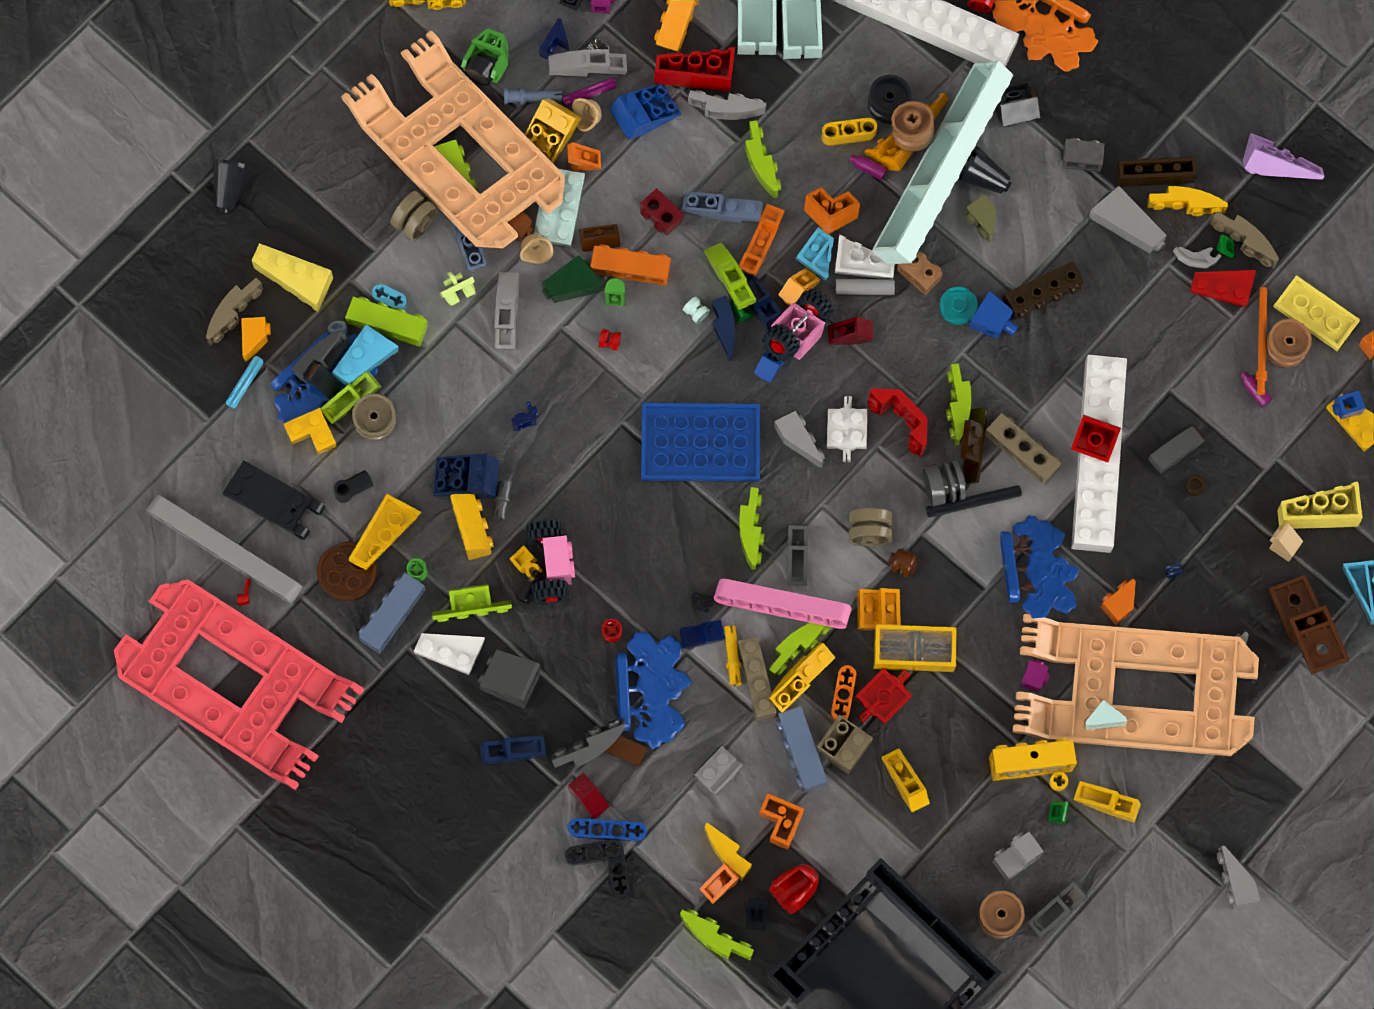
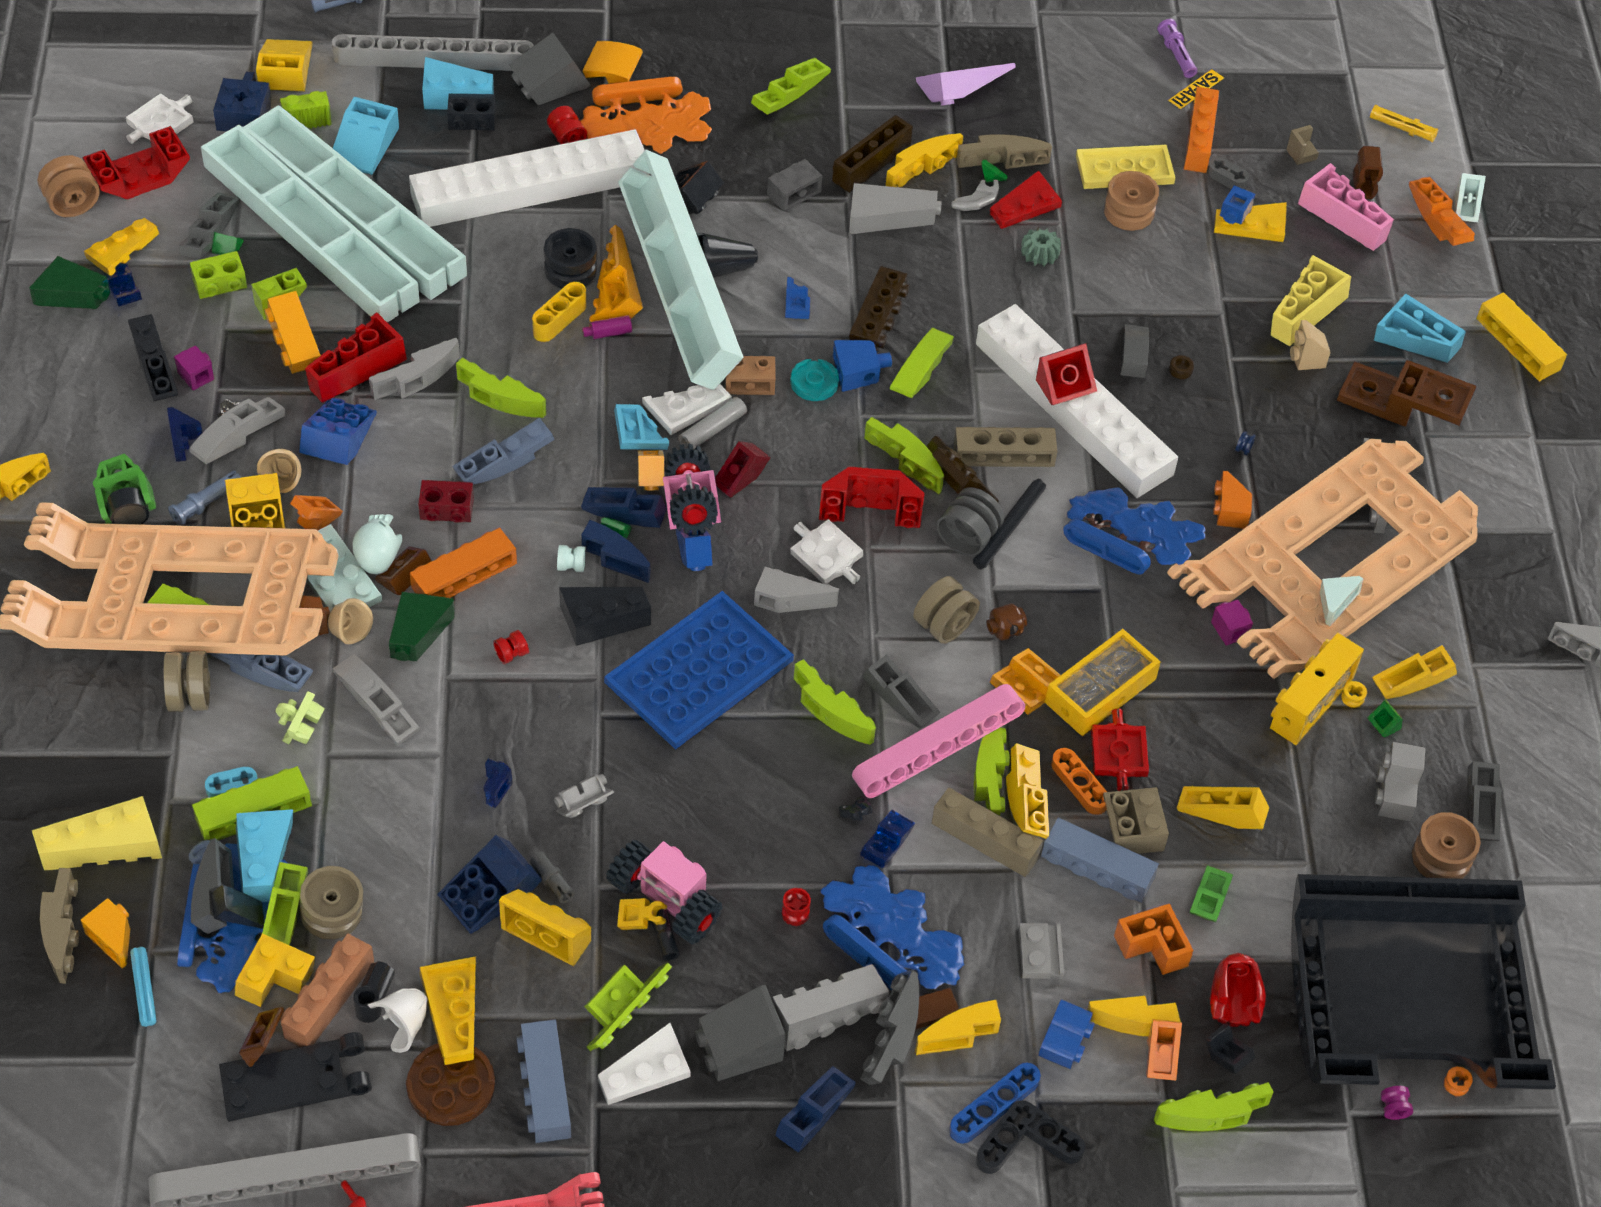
camera: 45 degrees left, 20 degrees down
bright green wheel [407,558,428,582] -> none
magenta axle [562,77,616,107] -> none
dark red slope [568,772,610,819] -> none
bright green brick [605,278,625,306] -> none
lime slope [704,243,756,310] -> none
yellow pin [724,625,742,687] -> none
orange slope [739,204,785,276] -> none
orange brick [804,187,860,235] -> none
medium nougat wheel [891,101,935,152] -> none
olive slope [965,194,996,242] -> none
magenta cylinder [1240,371,1272,408] -> none
orange bar [1255,287,1267,395] -> none
none -> reddish brown slope [239,1007,285,1067]
none -> nougat brick [281,934,374,1047]
none -> light aqua helmet [352,514,402,574]
none -> white helmet [368,988,428,1053]
none -> light grey hinge [554,774,614,818]
none -> black wedge [559,587,651,646]
none -> lime slope [751,58,831,115]
none -> light grey wedge [772,964,889,1052]
none -> blue slope [785,277,810,319]
none -> lime slope [890,328,954,398]
none -> yellow slope [915,1000,1001,1055]
none -> sand green gear [1021,227,1061,267]
none -> blue brick [1038,1000,1095,1069]
none -> bright green slope [1189,865,1233,923]

